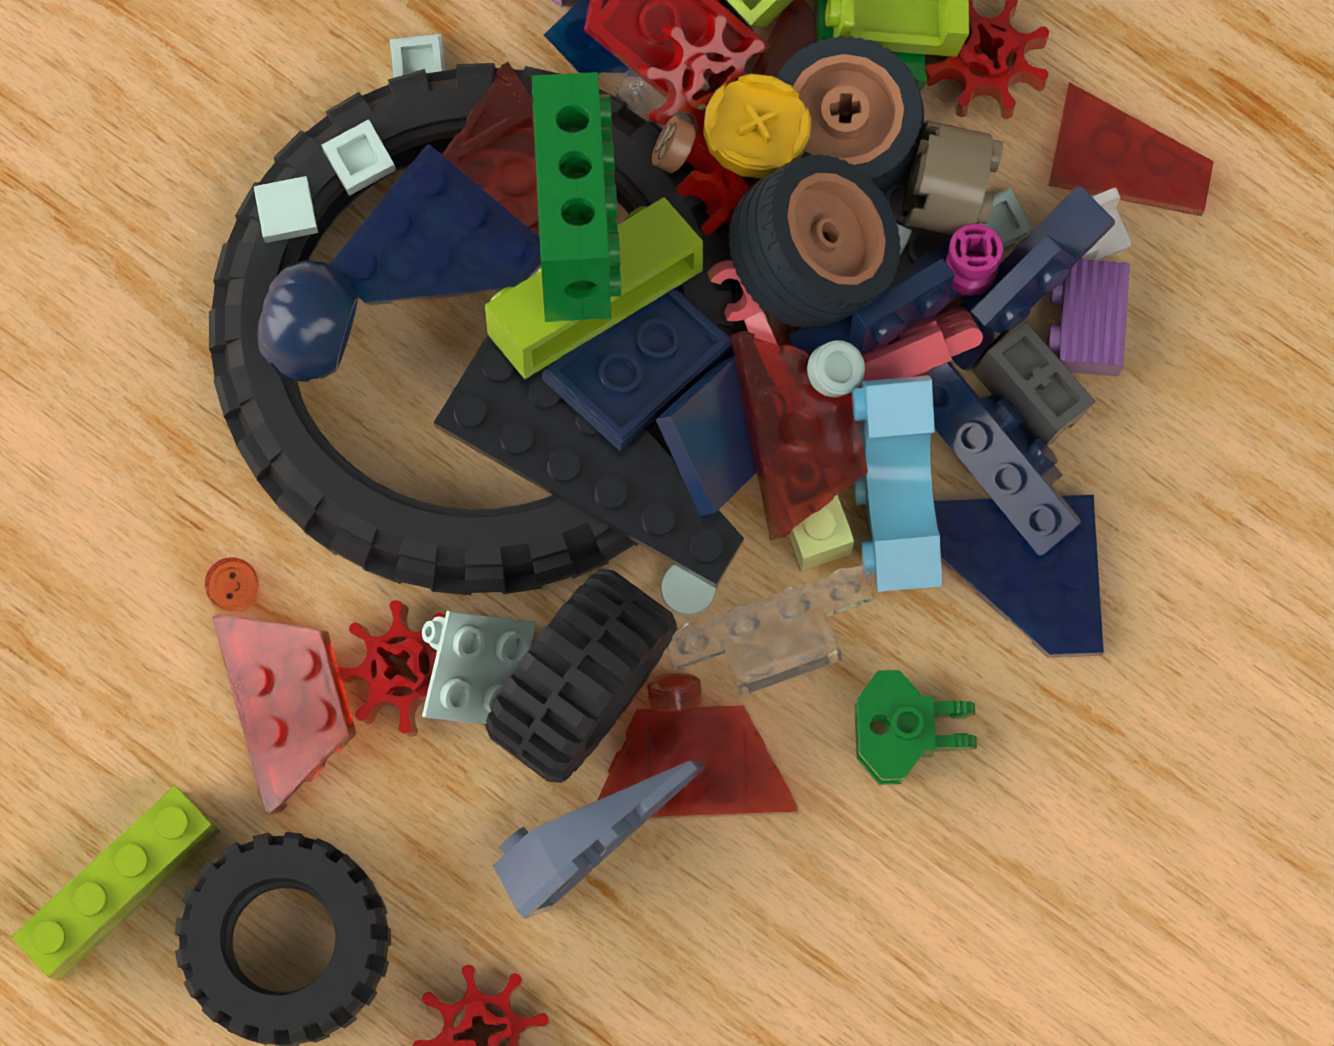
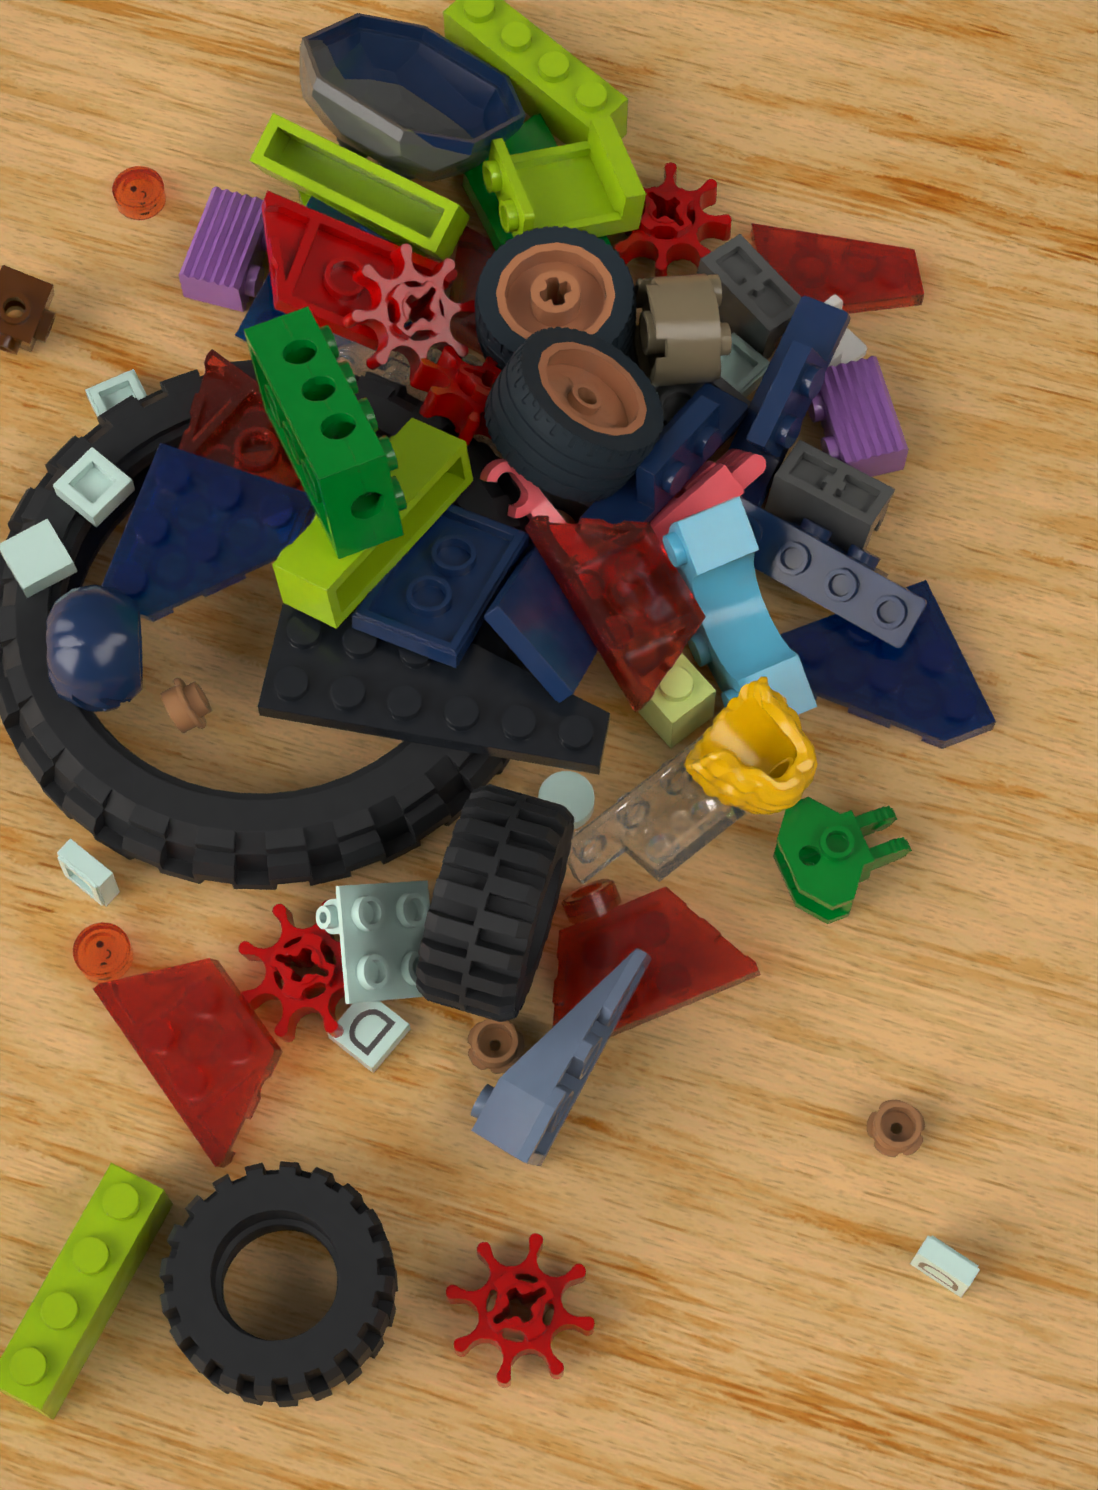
camera: 20 degrees left, 10 degrees down
nougat tile [652,116,695,173] -> none
yellow tile [703,74,811,179] -> none
light aqua tile [807,340,865,397] -> none
dark pink wheel [946,224,1003,296] -> none
none -> light aqua tile [57,838,120,907]
none -> medium nougat plate [161,678,212,733]
none -> light aqua tile [327,1001,410,1073]
none -> medium nougat plate [467,1019,525,1074]
none -> yellow hair [684,676,818,815]
none -> dark grey hinge [697,234,801,359]
none -> medium nougat plate [867,1100,925,1157]

